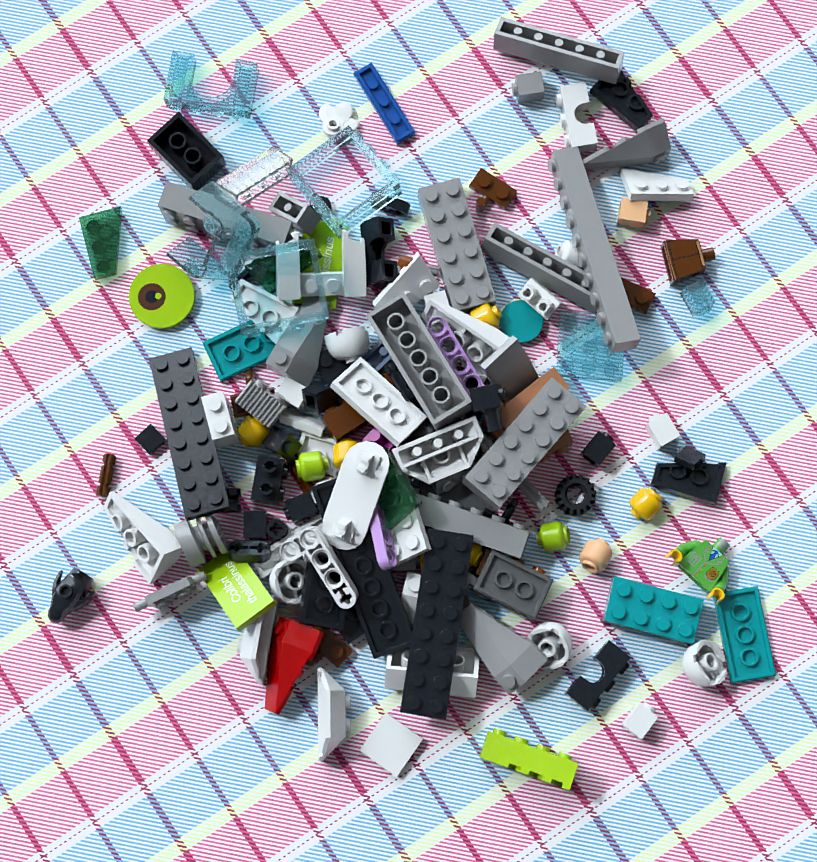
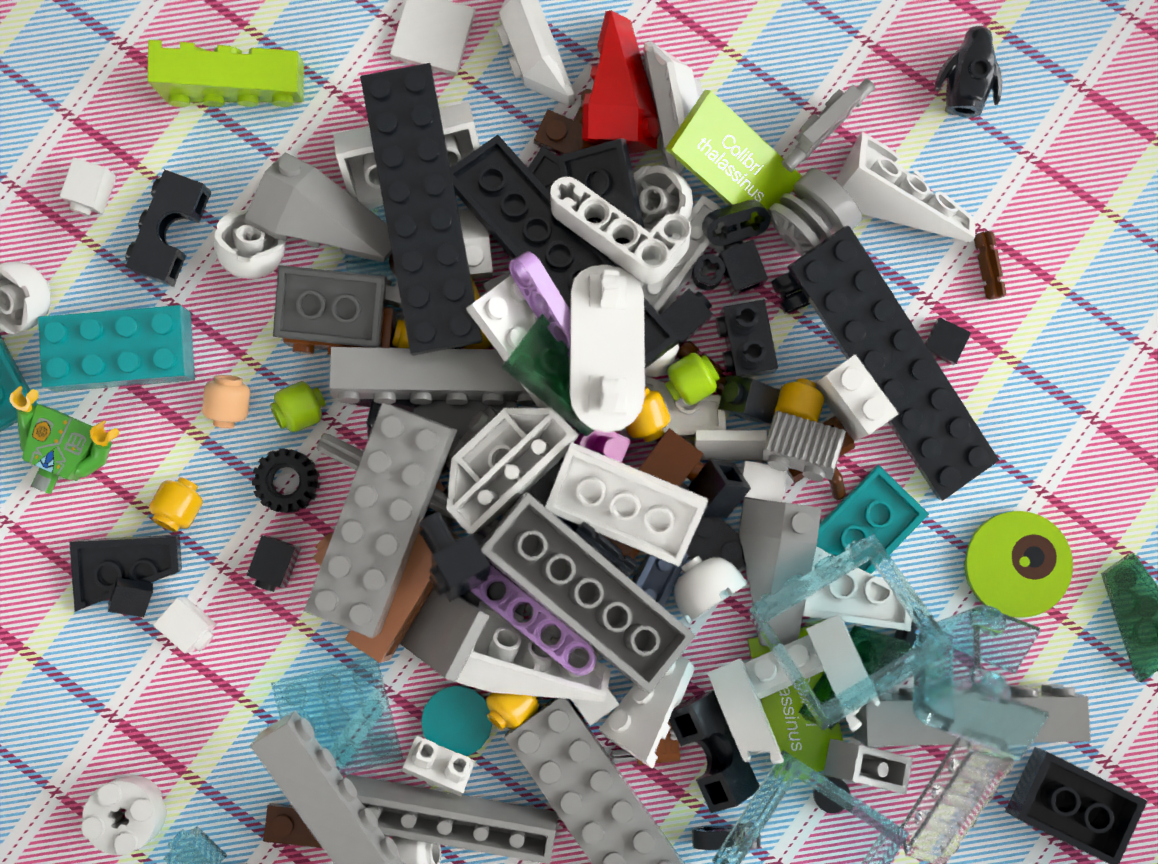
camera: 160 degrees right, 5 degrees up
none -> white brick [81,775,167,855]

